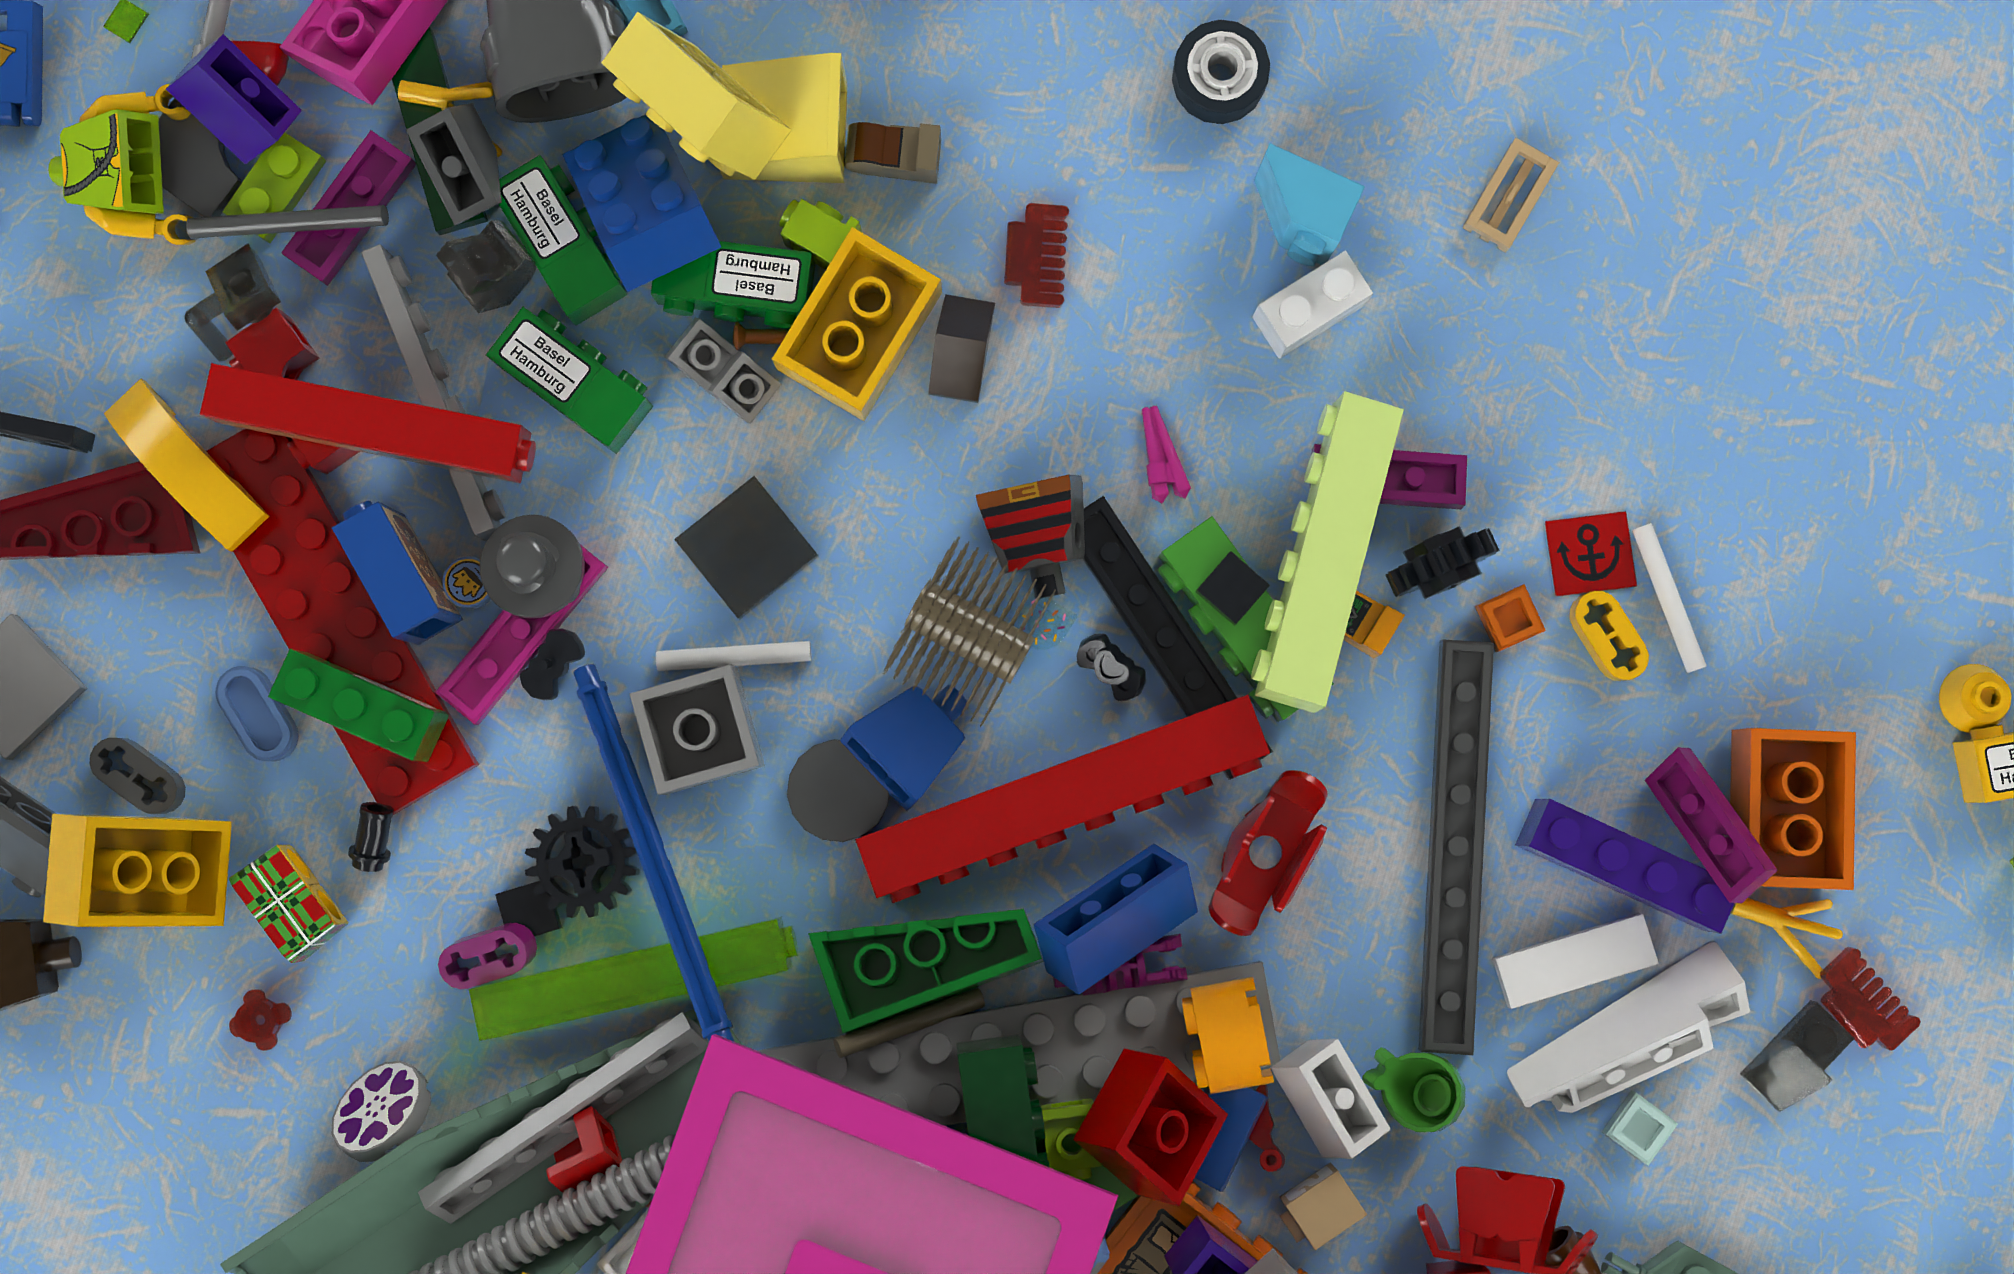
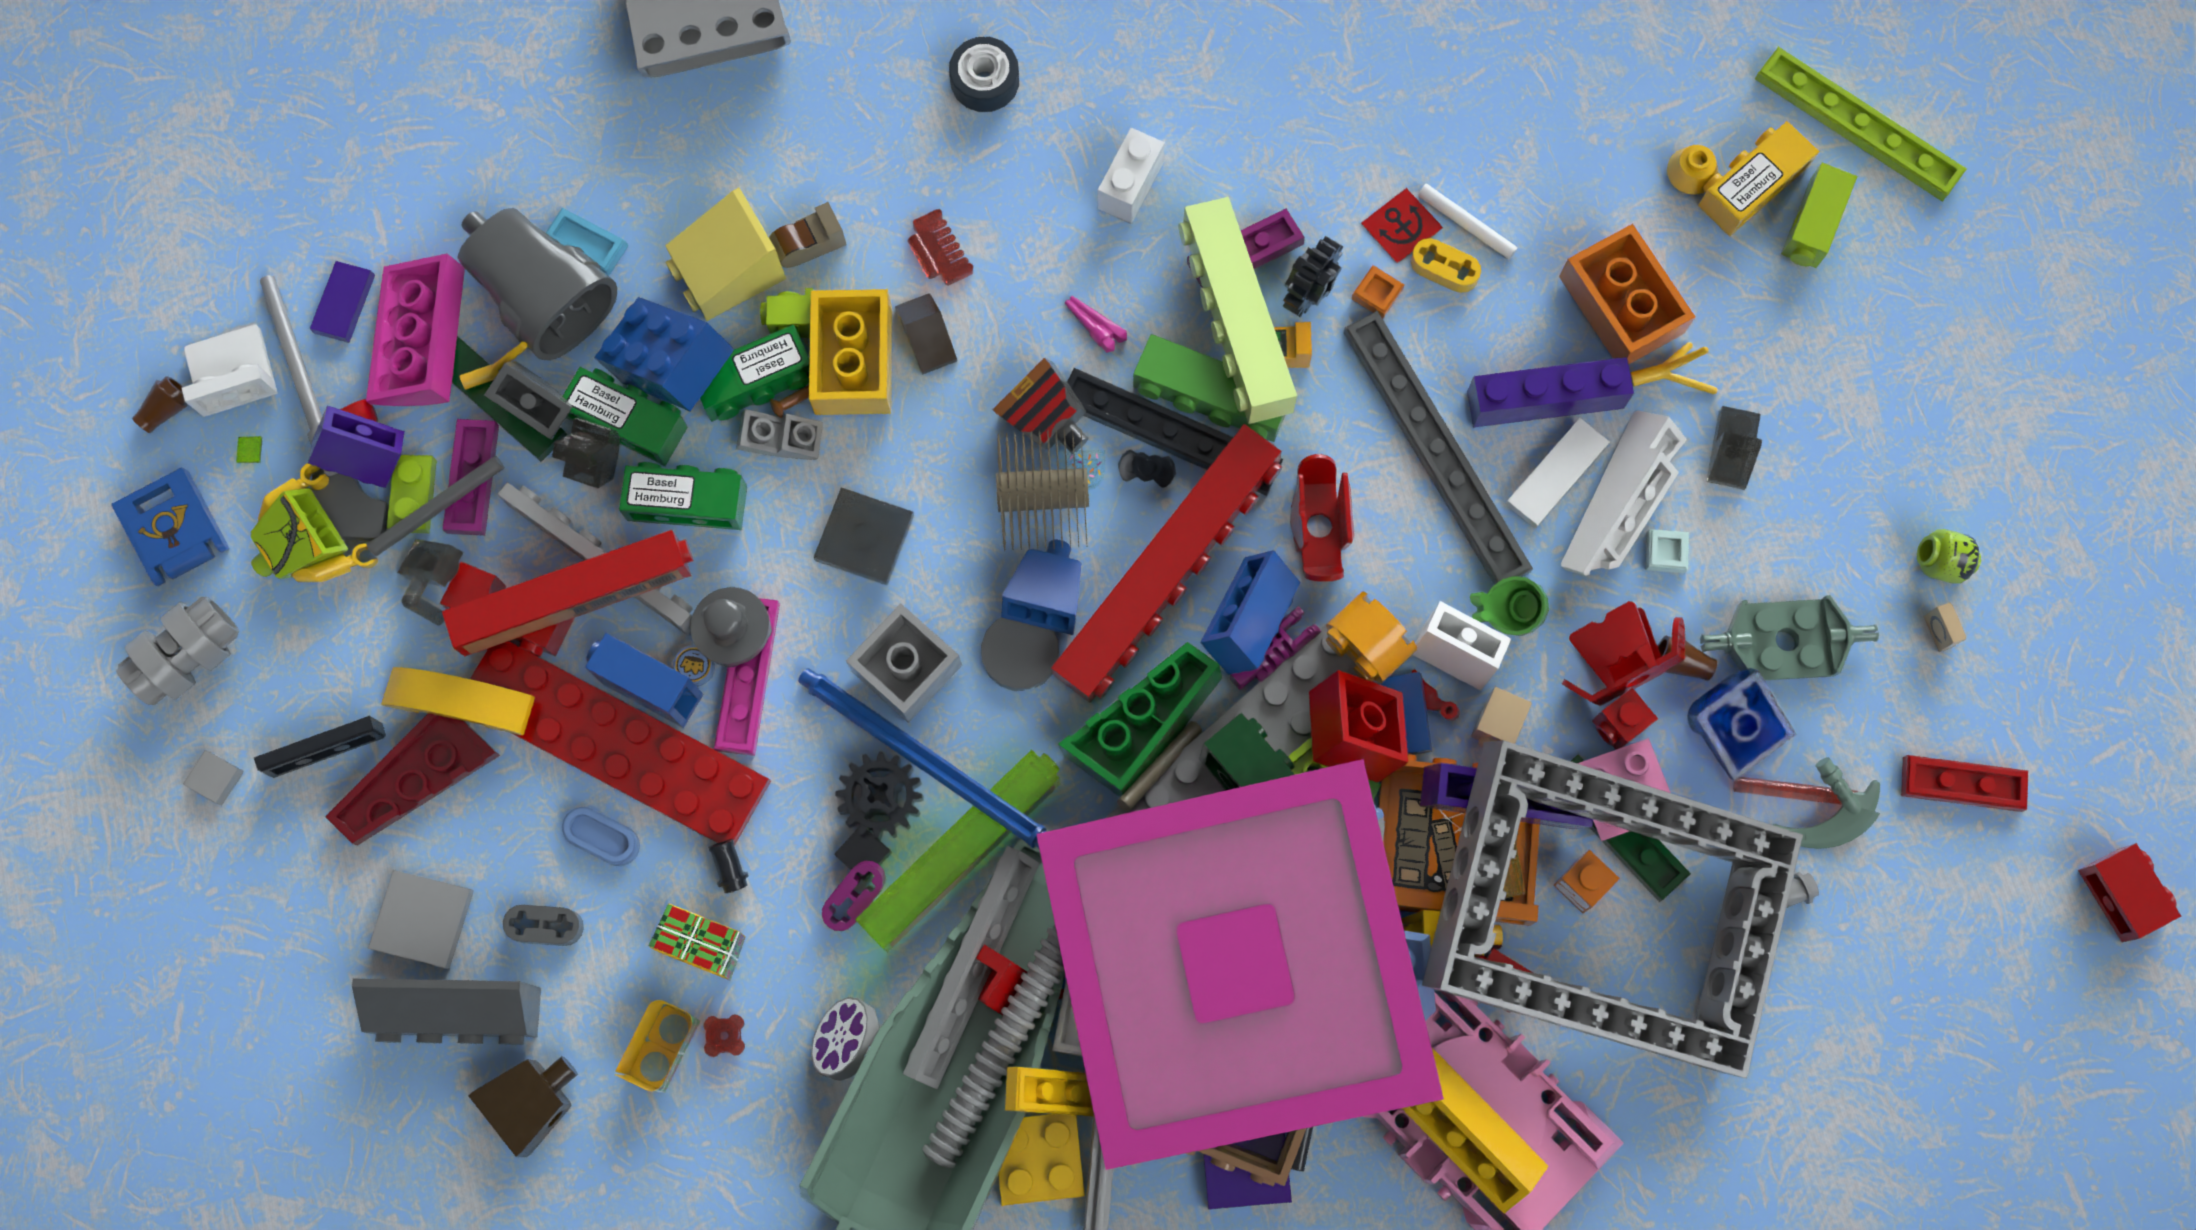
camera: 25 degrees left, 10 degrees down
yellow brick [43,814,232,927] -> none
green brick [268,649,450,762] -> none
black piece [520,628,585,701] -> none
light yellow brick [601,12,791,180] -> none
white bar [656,641,812,671] -> none
black tile [1195,551,1270,626] -> none
medium azure slope [1254,143,1365,267] -> none
tan tile [1462,138,1560,253] -> none
magenta plate [1644,747,1778,903] -> none
clear red piece [1820,947,1921,1051] -> none
none -> yellow piece [615,1000,700,1093]

